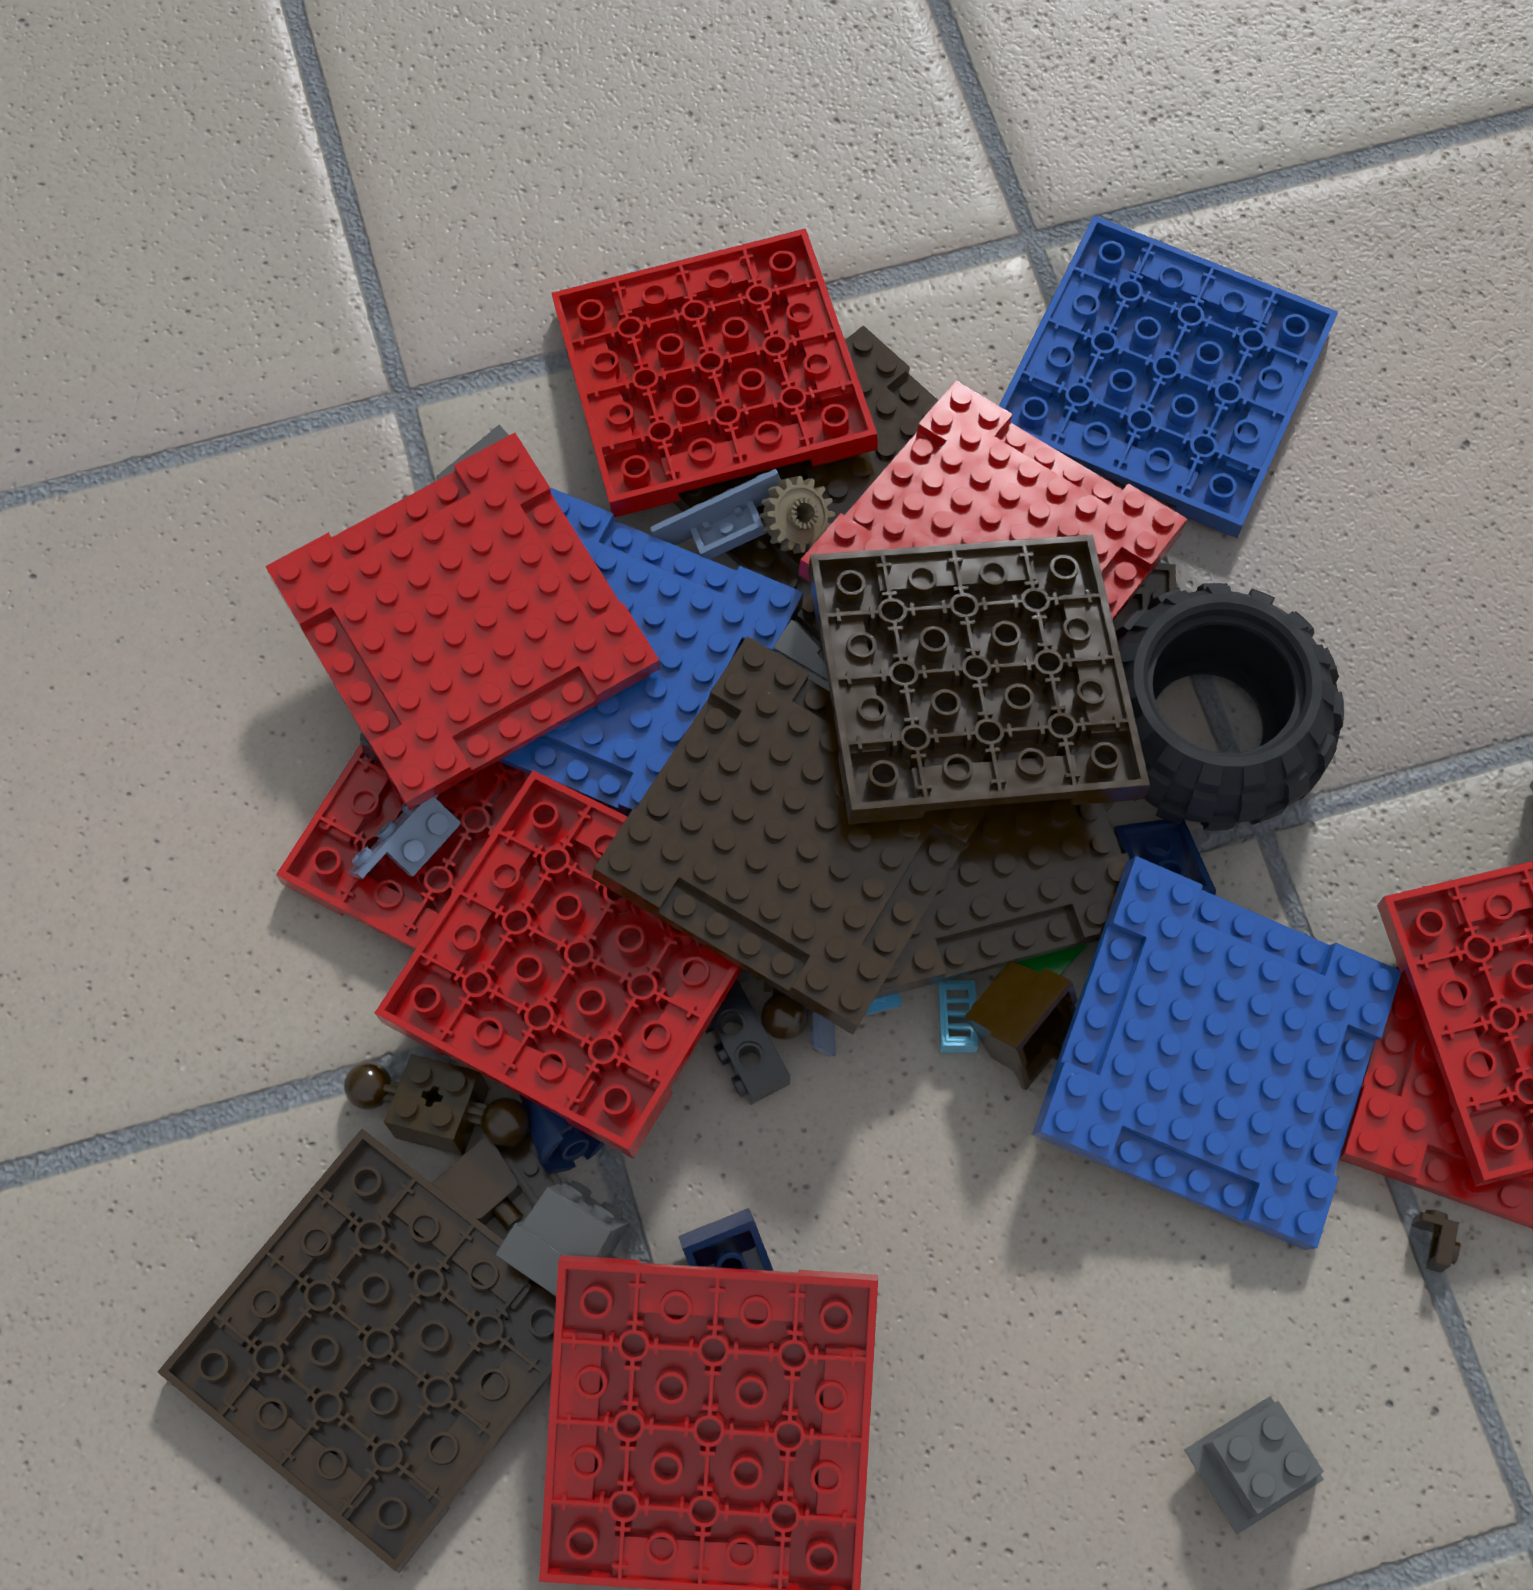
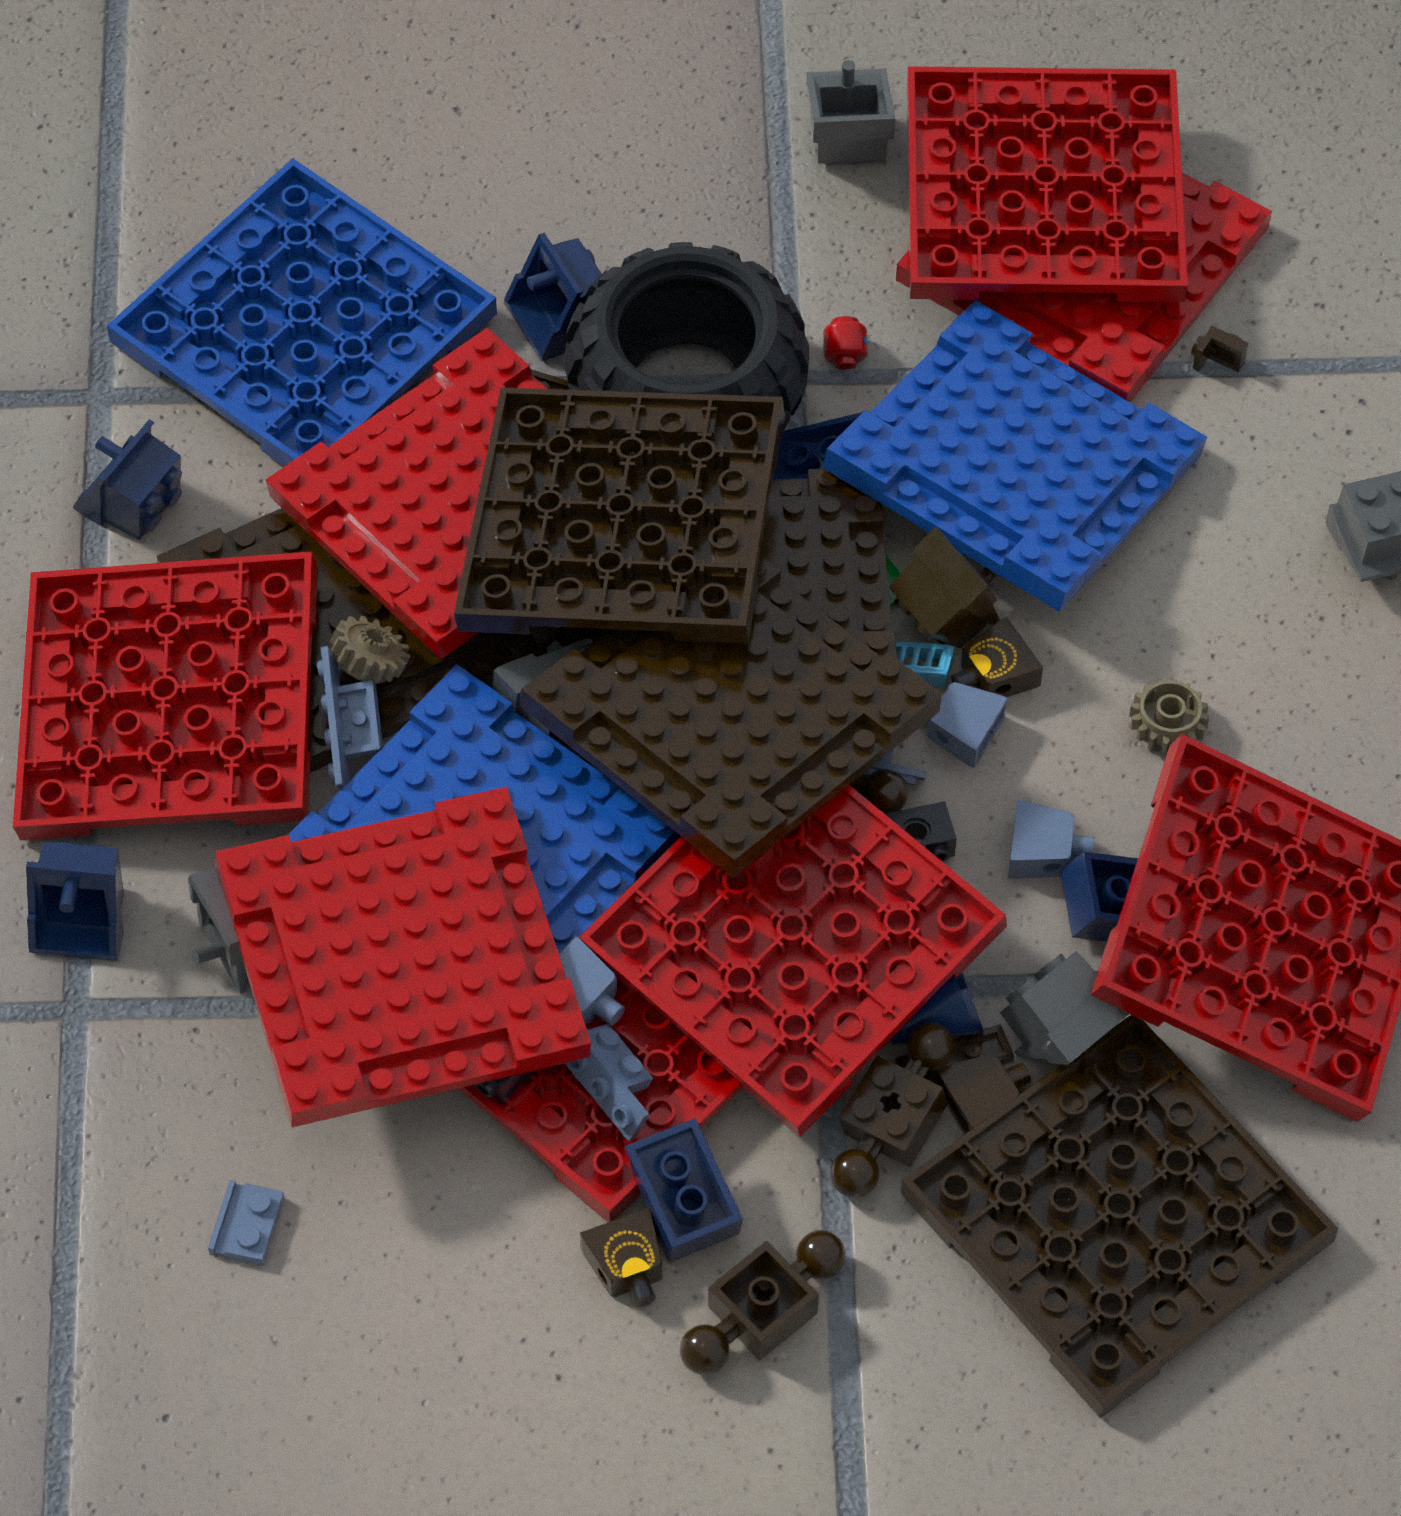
camera: 75 degrees left, 10 degrees down
none -> dark blue piece [26,842,124,961]
none -> dark blue piece [73,419,182,540]
none -> sand blue plate [208,1180,284,1266]
none -> dark blue piece [504,233,602,361]
none -> sand blue torso [559,937,625,1027]
none -> dark brown torso [580,1208,662,1307]
none -> dark blue slope [625,1118,743,1263]
none -> dark brown brick [680,1230,846,1375]
none -> red head [823,316,868,370]
none -> sand blue torso [927,682,1007,768]
none -> dark brown torso [951,617,1043,697]
none -> sand blue torso [1008,800,1094,878]
none -> dark tan gear [1129,679,1210,754]

